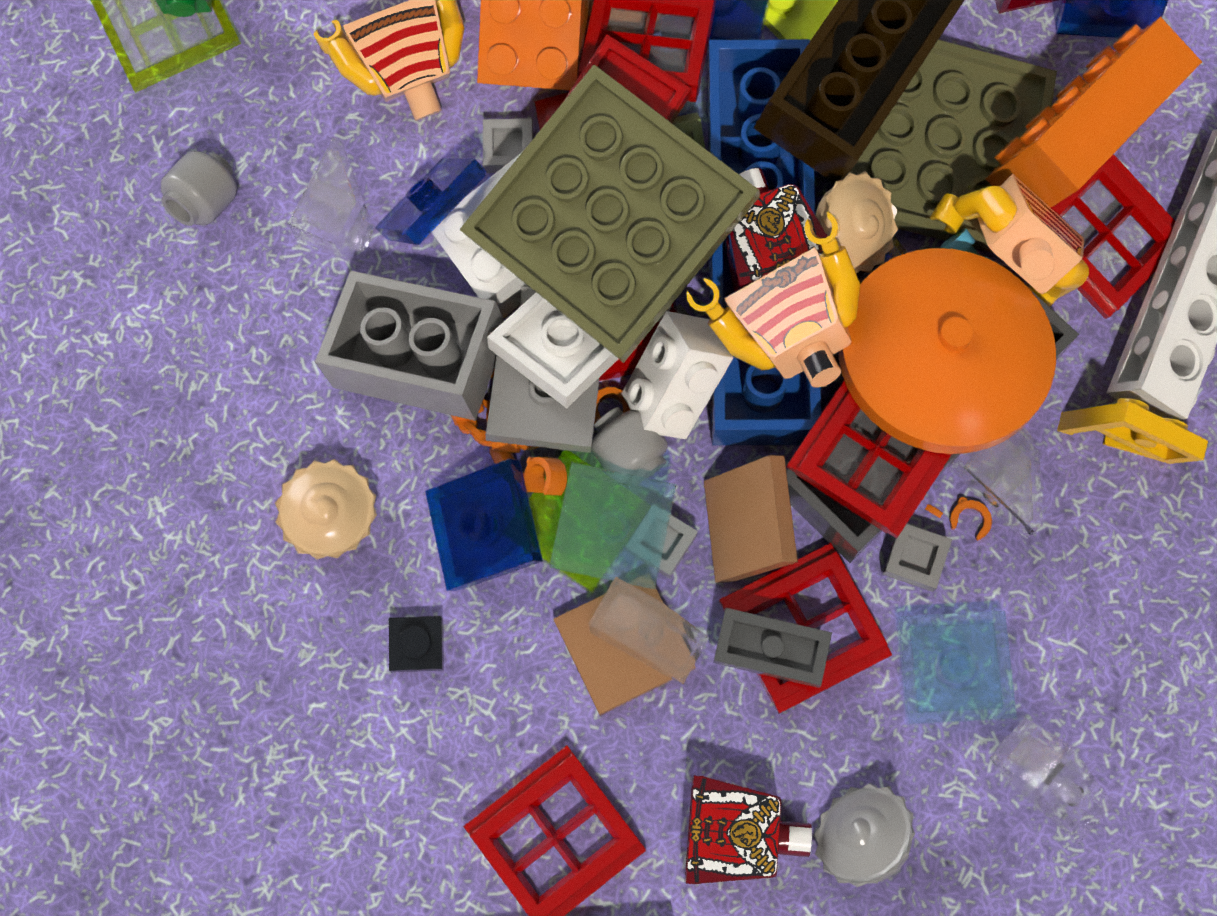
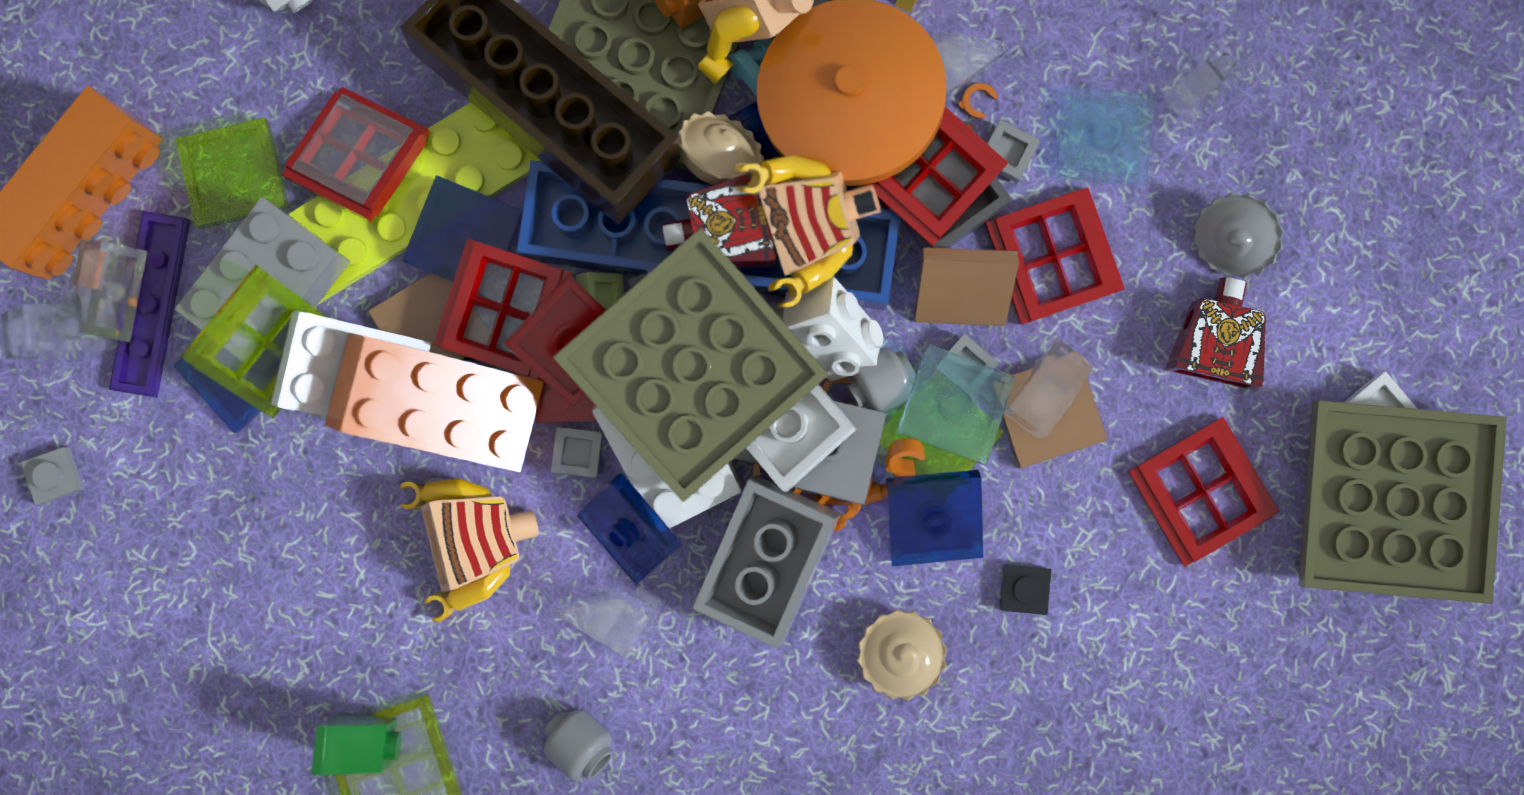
camera: 90 degrees left, 10 degrees up
dark grey plate [713,608,832,688] -> none

